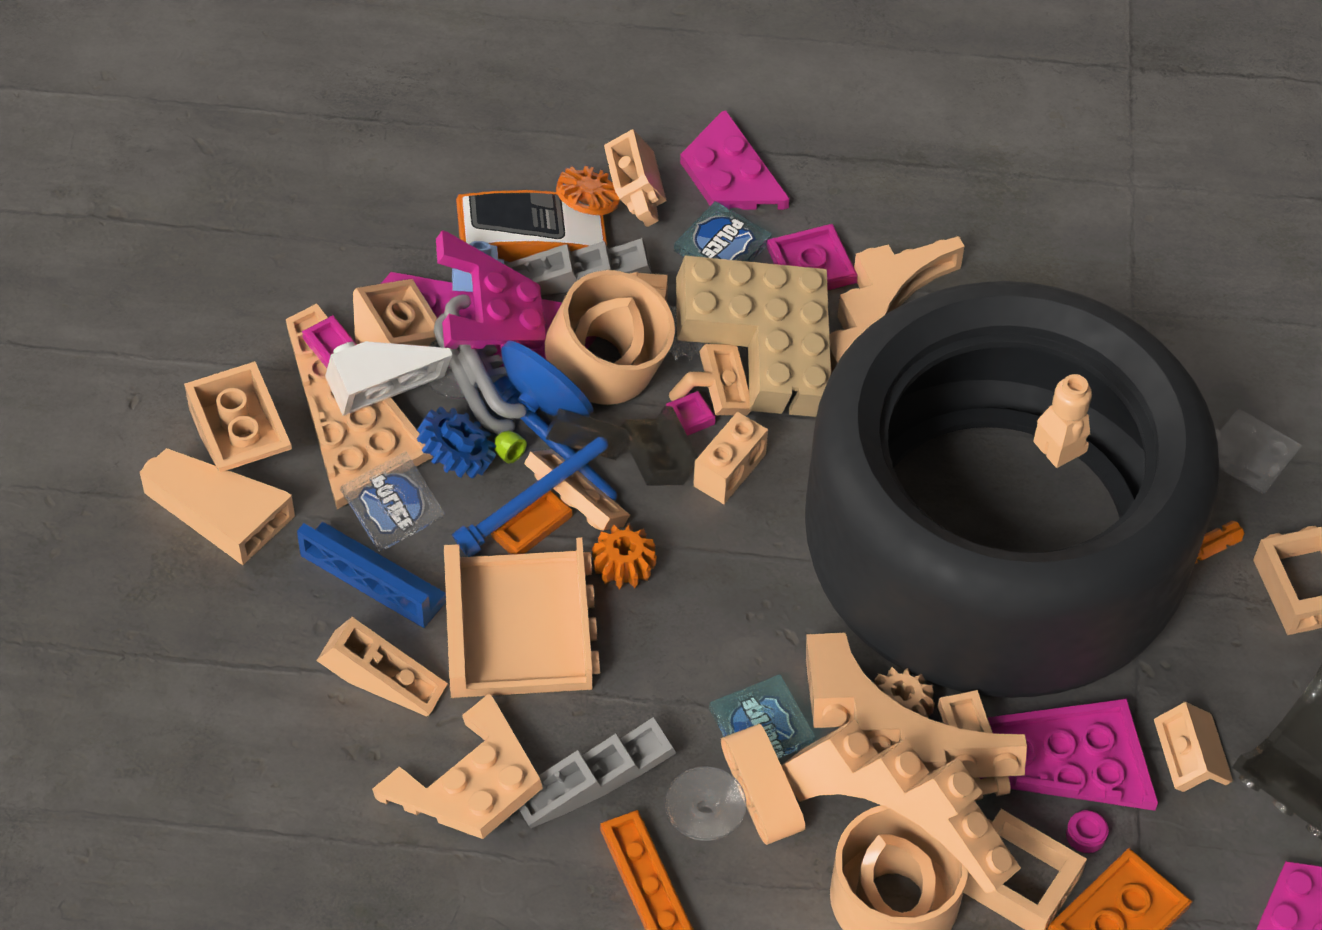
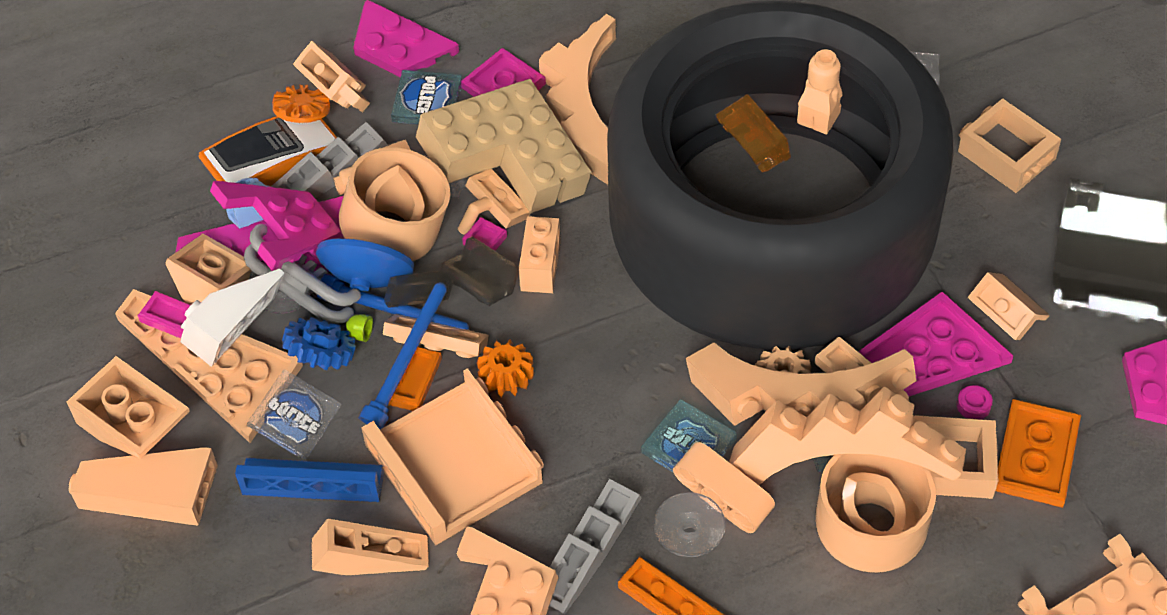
camera: 25 degrees left, 0 degrees up
none -> clear orange hinge [716,94,791,172]

